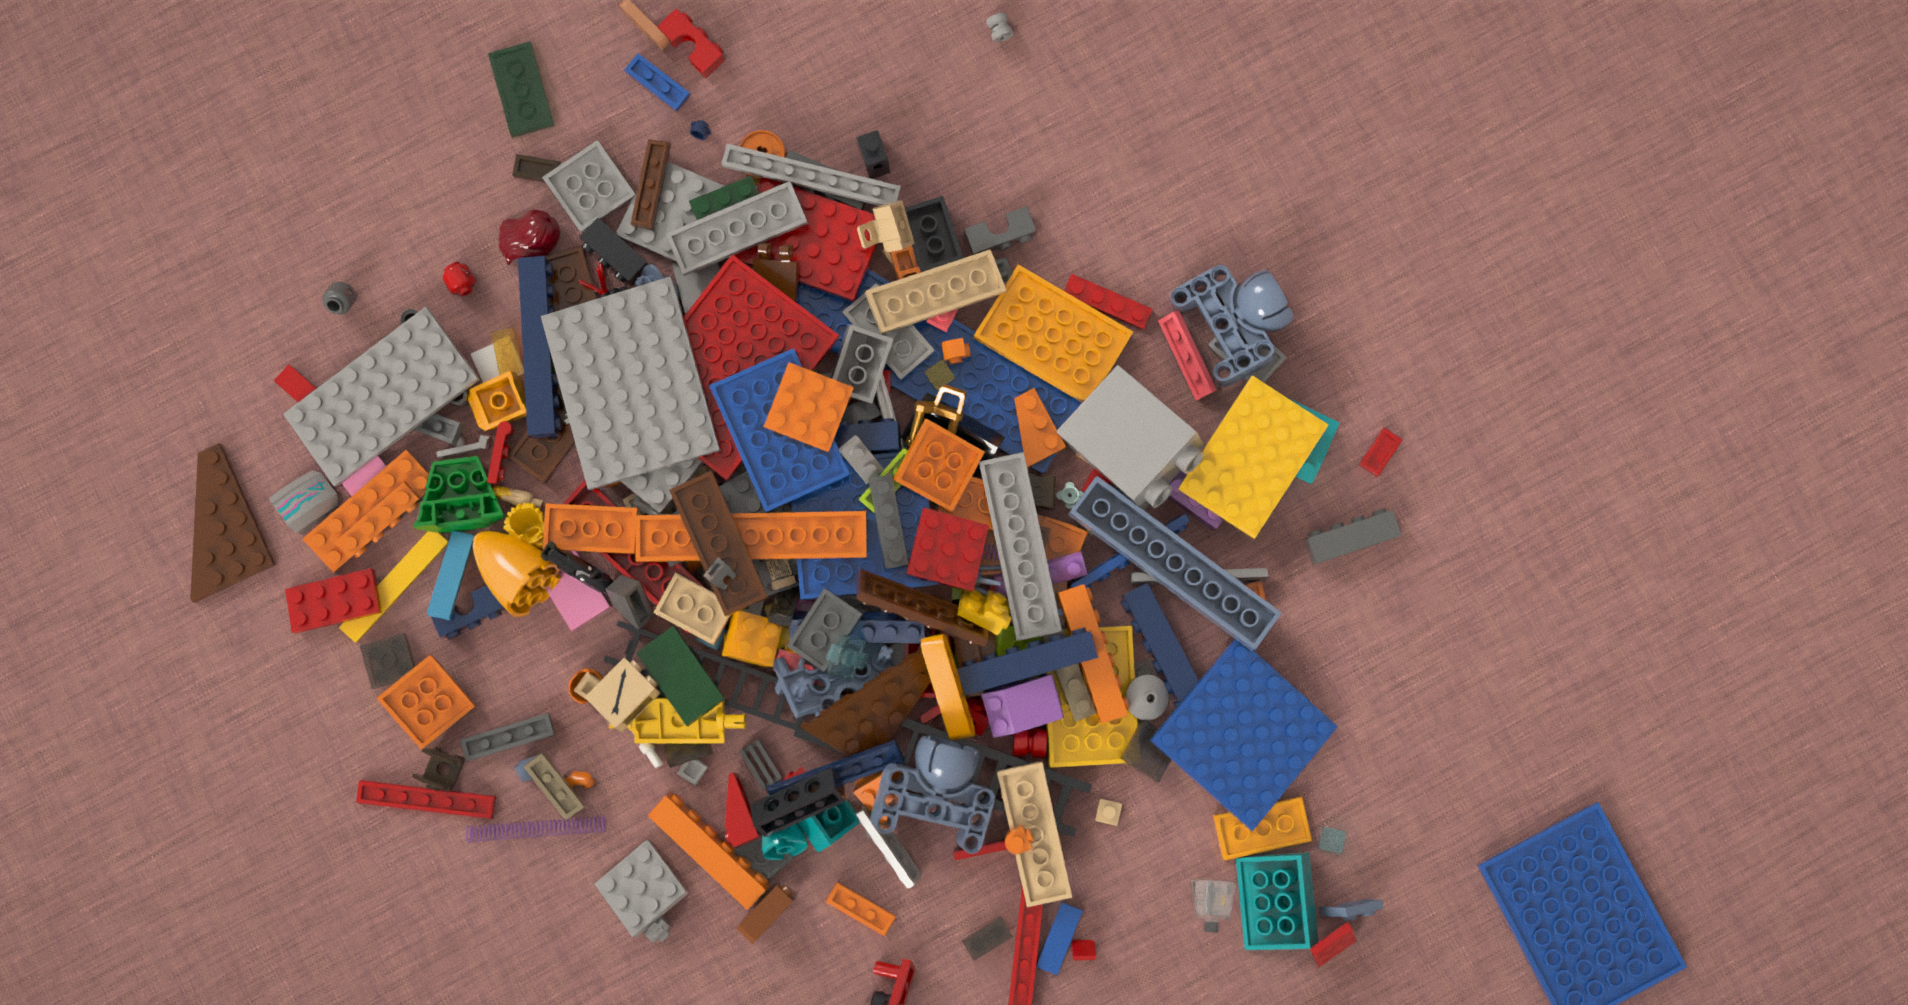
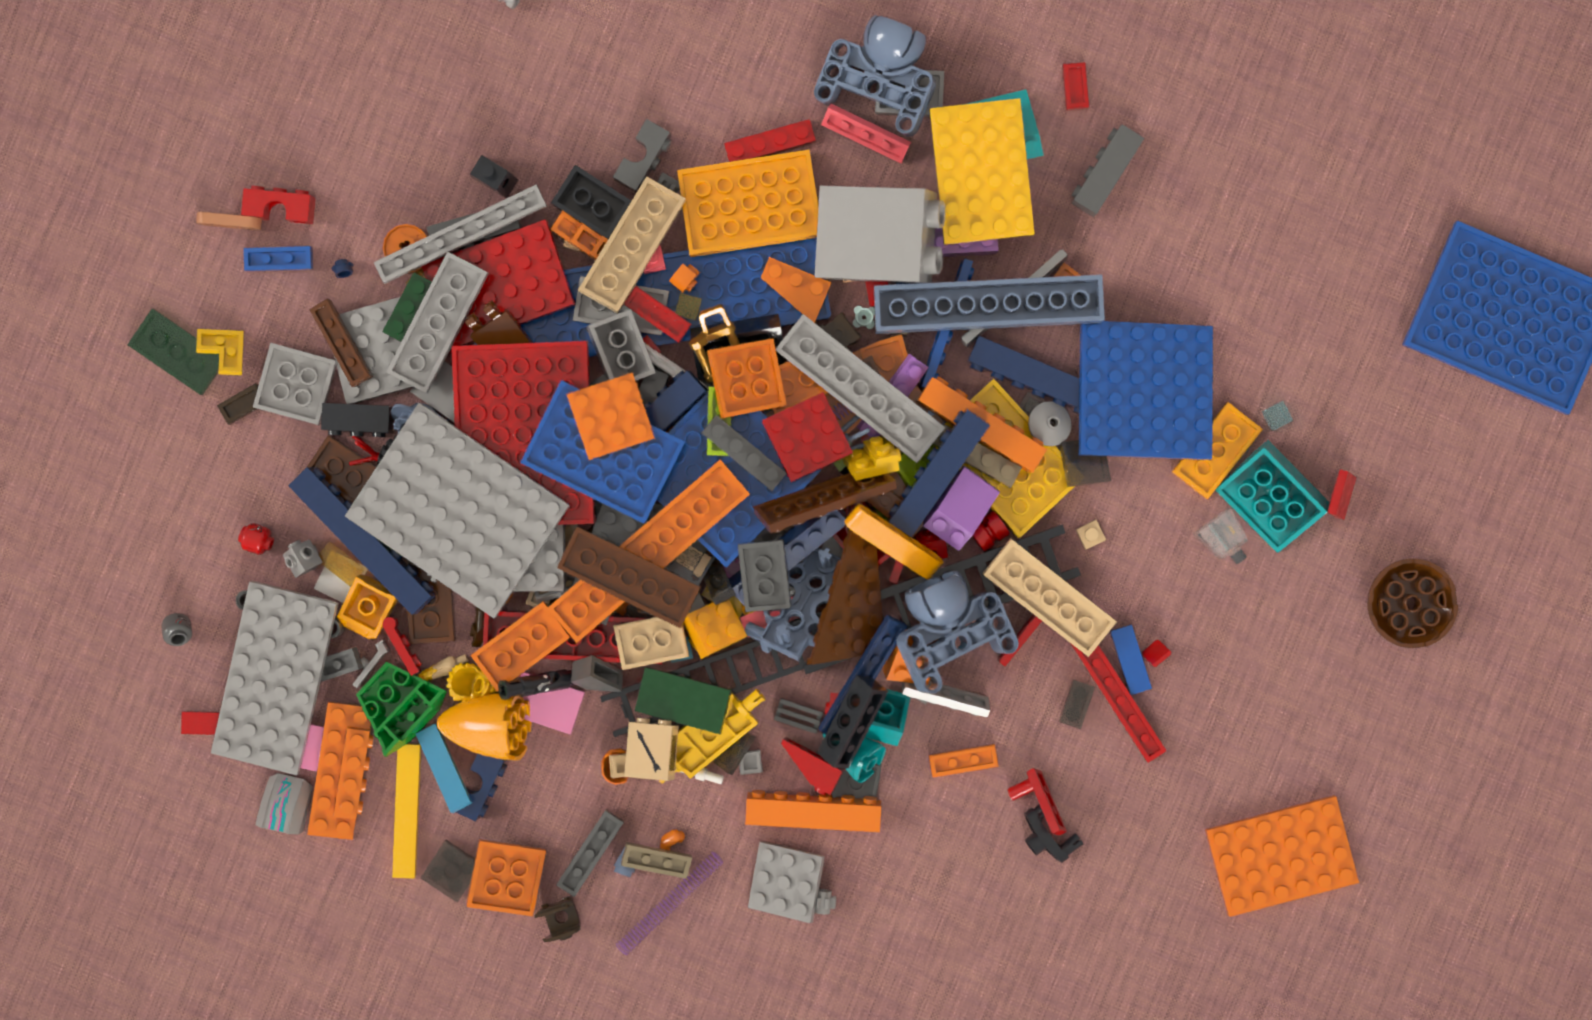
camera: 35 degrees left, 5 degrees up
reddish brown wing [190,443,276,603] -> none
red plate [285,568,382,634] -> none
red tile [356,780,496,819] -> none
dark red piece [499,210,561,265] -> none
dark grey tile [704,558,737,590] -> none
dark orange slope [736,883,794,945] -> none
clear light blue piece [826,635,868,679] -> none
light grey plate [838,435,884,484] -> none
tan piece [857,200,915,252] -> none
orange plate [1005,824,1034,854] -> none
sand blue wing [1319,899,1384,921] -> none
none -> yellow plate [196,329,244,375]
none -> light grey brick [283,539,323,578]
none -> dark brown piece [470,606,484,647]
none -> red plate [624,286,692,343]

